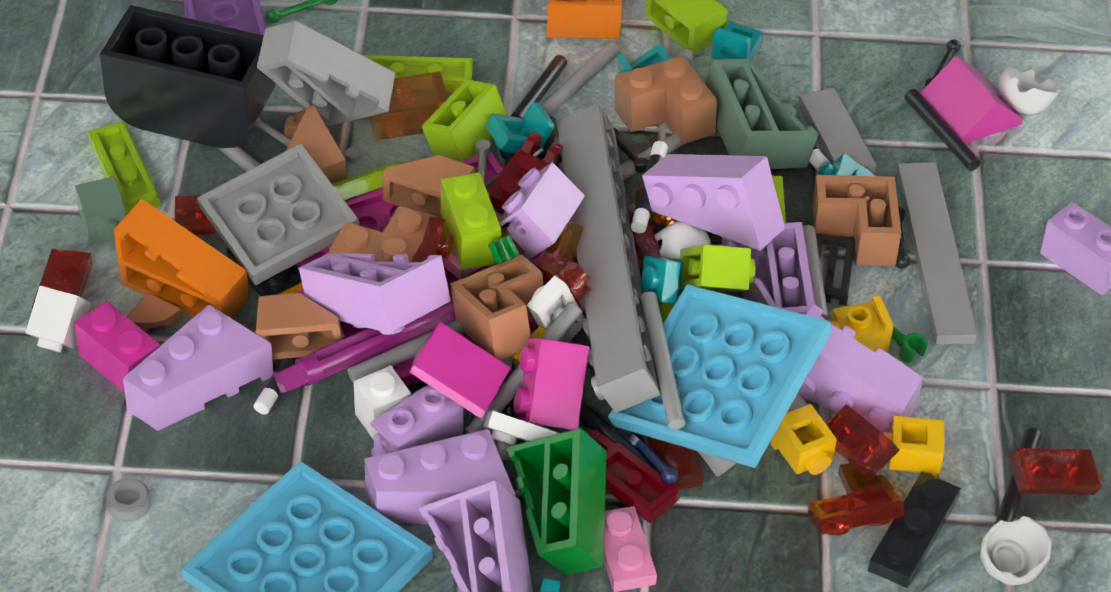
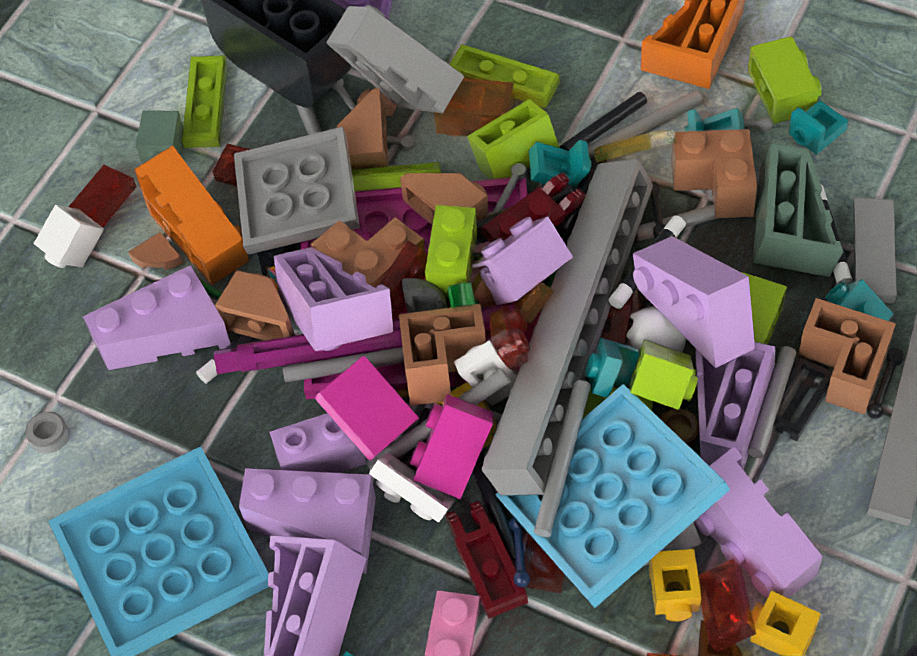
camera: 30 degrees right, 10 degrees up
dark pink brick [74,301,161,393] -> none
white brick [354,366,411,440] -> none
green wedge [506,428,606,576] -> none
yellow brick [829,295,894,352] -> none
green hand [891,326,928,363] -> none
none -> dark grey tile [402,278,448,313]
none -> clear yellow tile [594,129,677,162]

